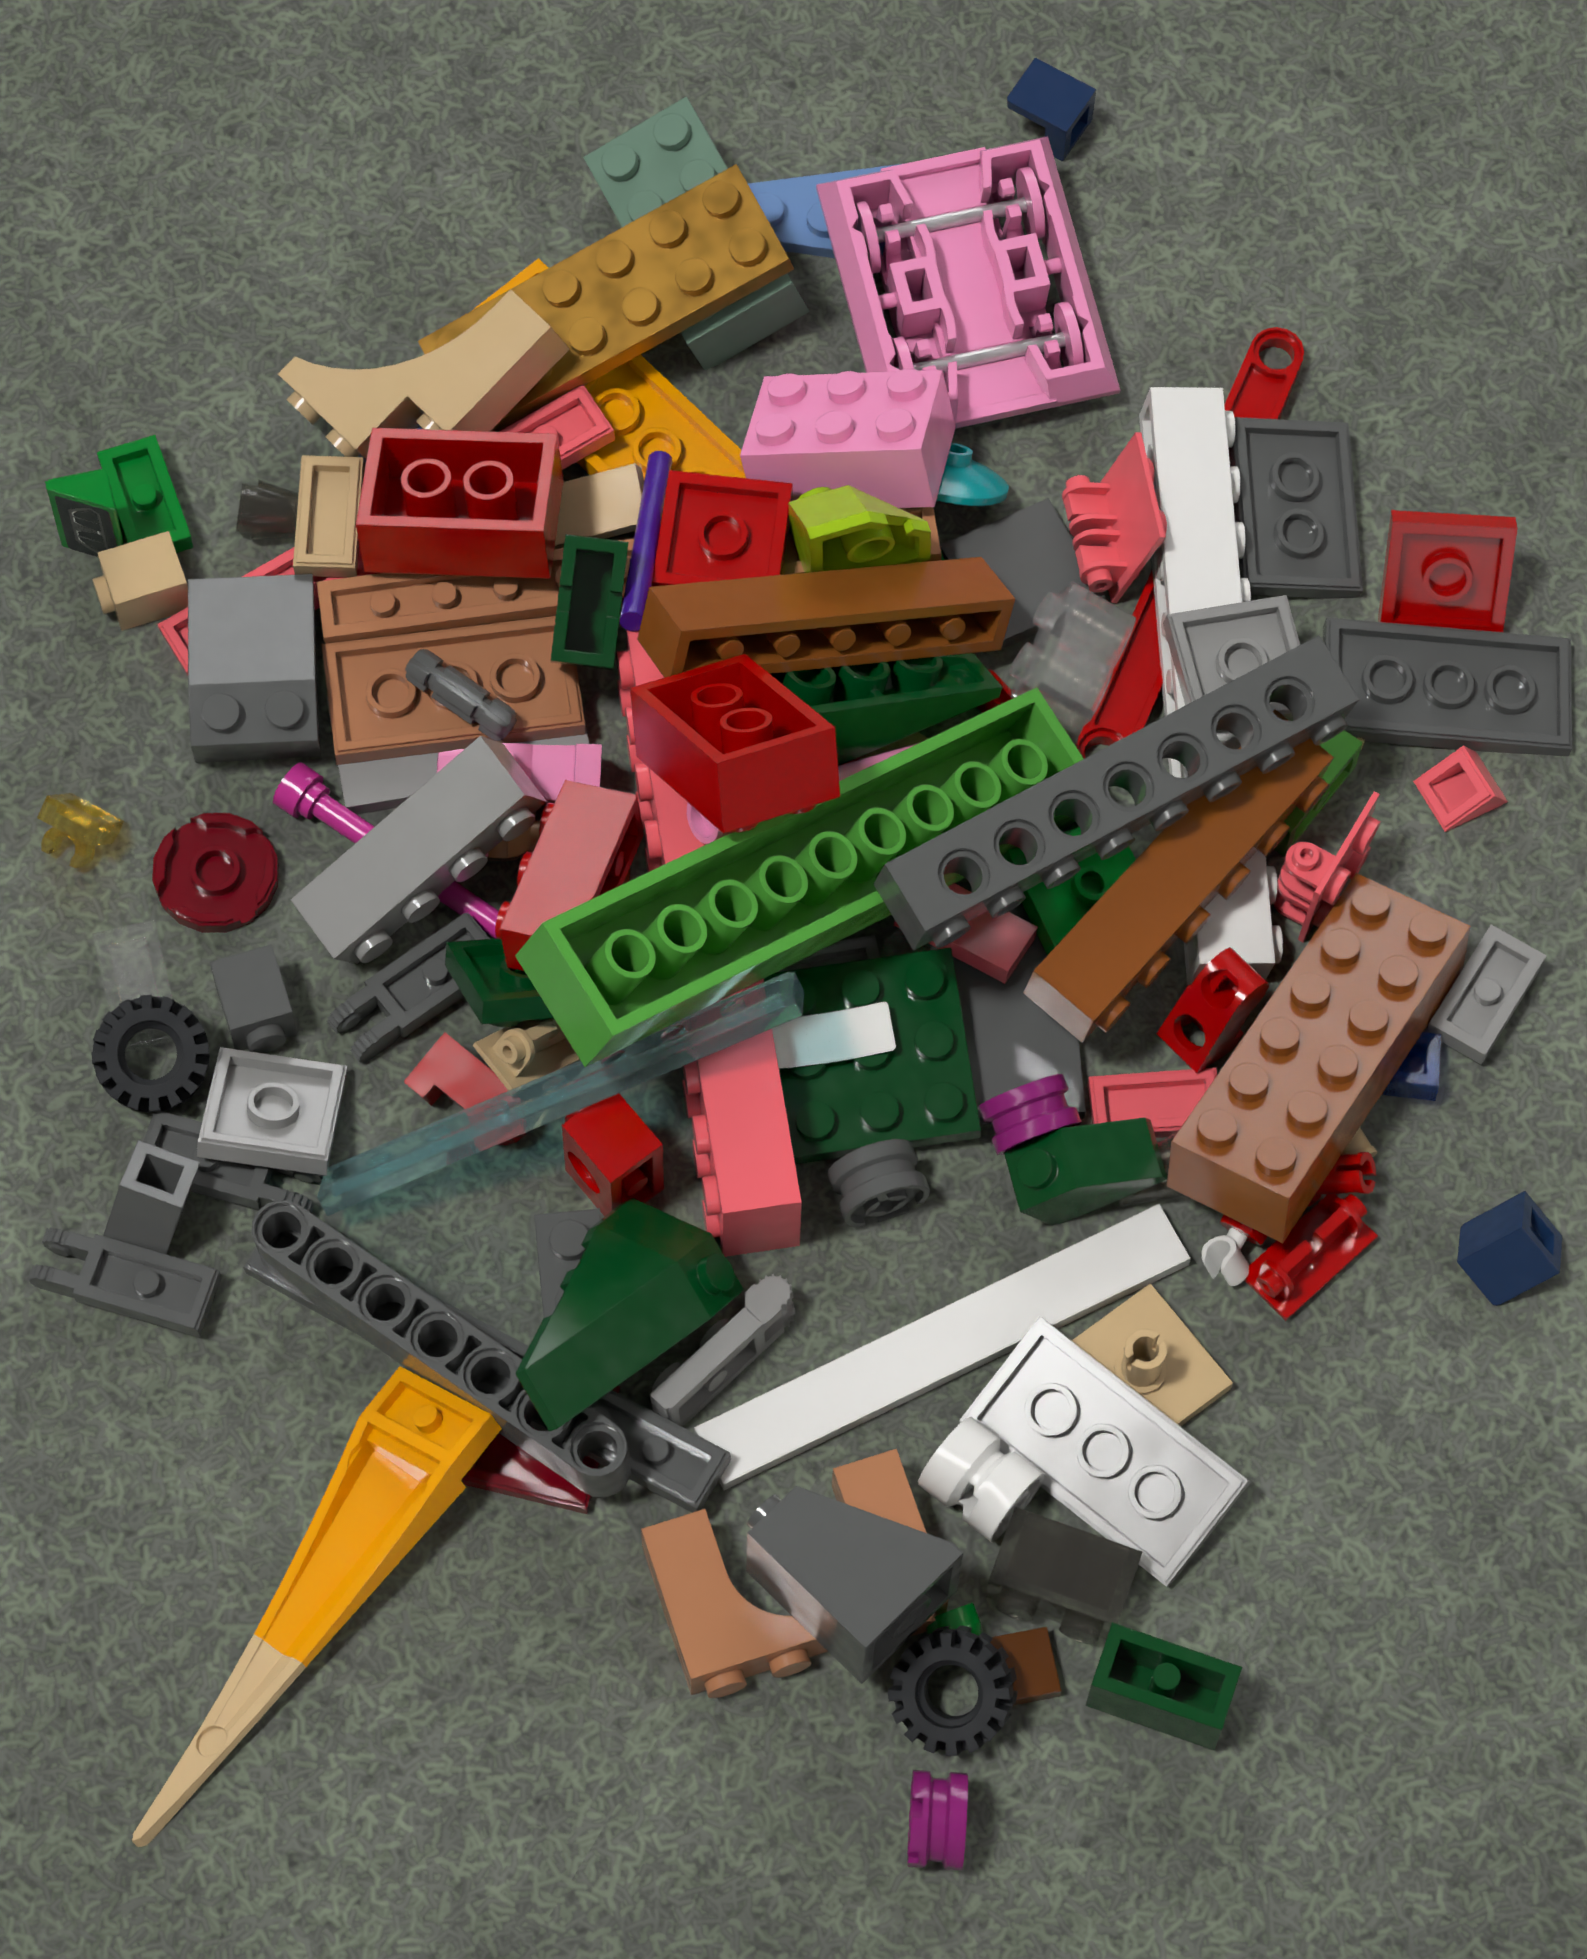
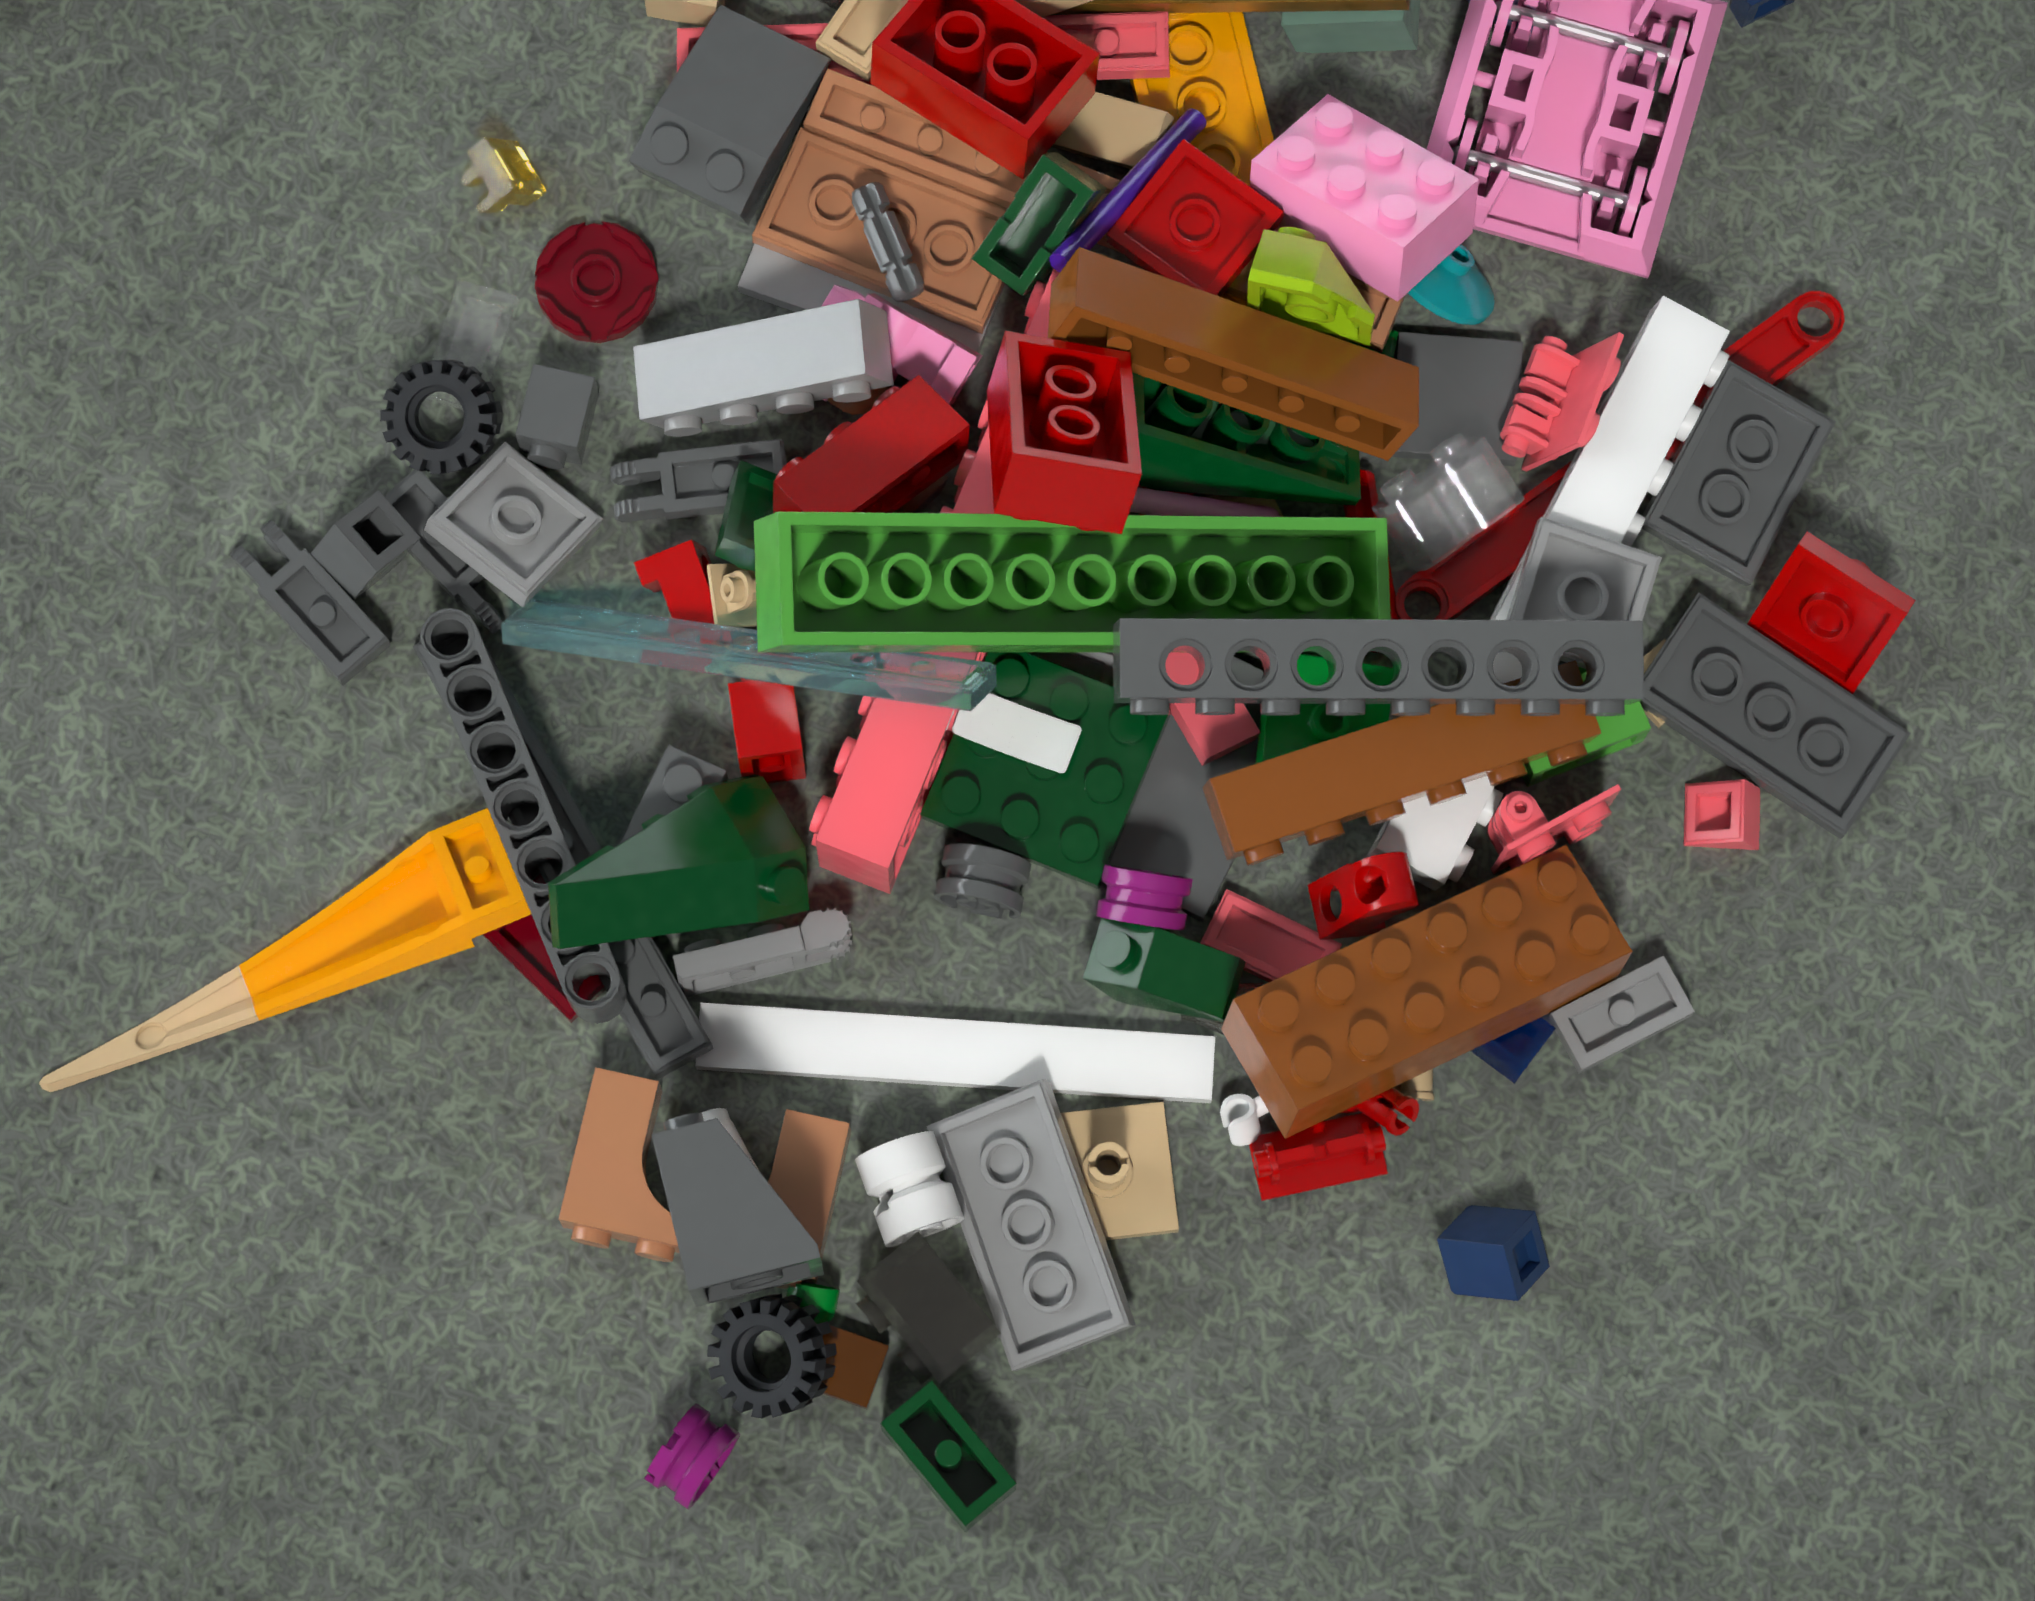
camera: 30 degrees right, 10 degrees up
dark pink piece [273,762,499,938] -> none

